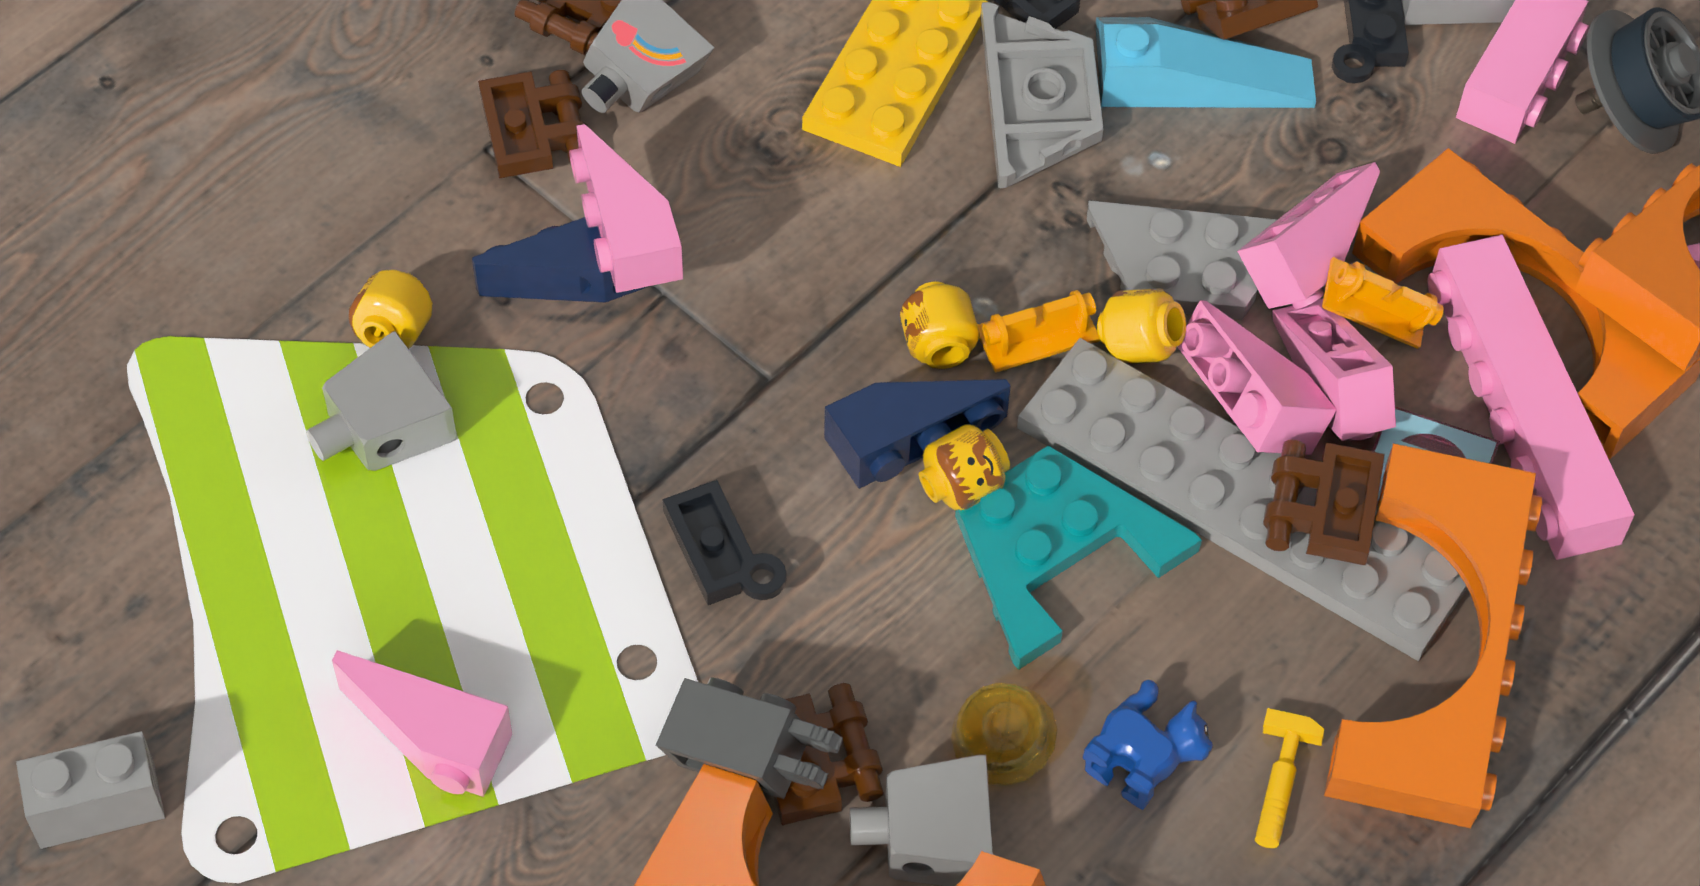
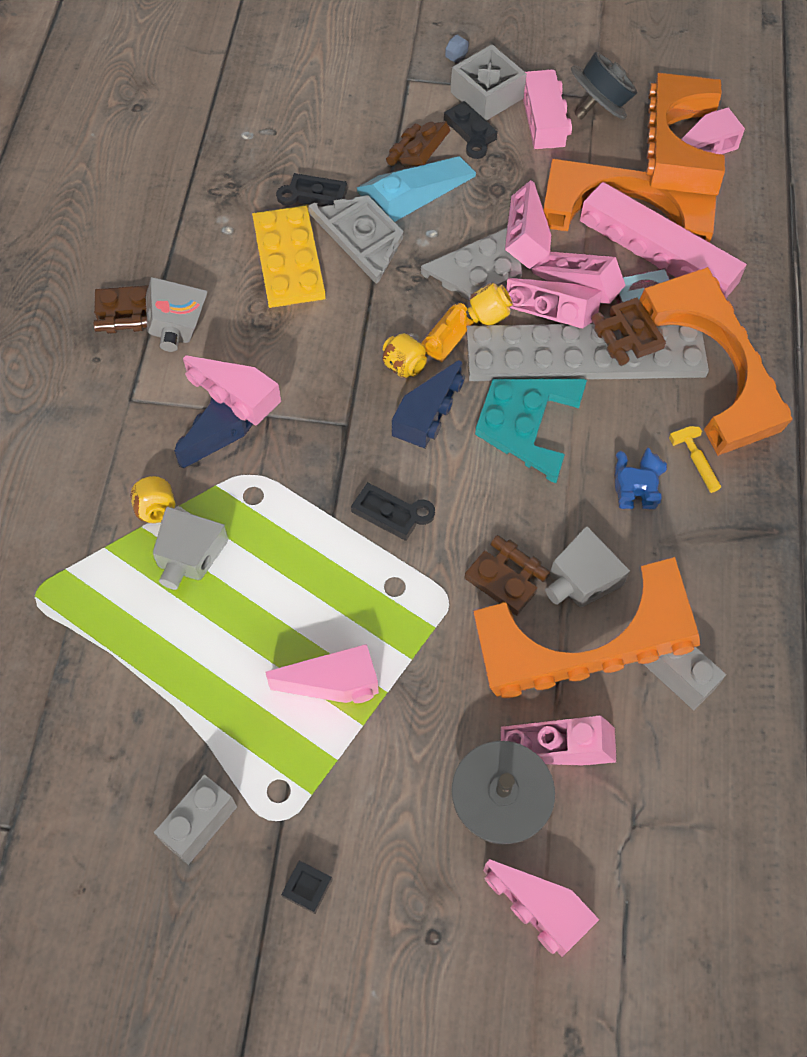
camera: 35 degrees left, 5 degrees up
reddish brown plate [478,70,588,179] -> none
dark grey hinge [655,677,843,799] -> none
yellow head [919,424,1010,510] -> none
clear yellow hat [951,683,1058,785] -> none
light orange hinge [1322,257,1444,349] -> none

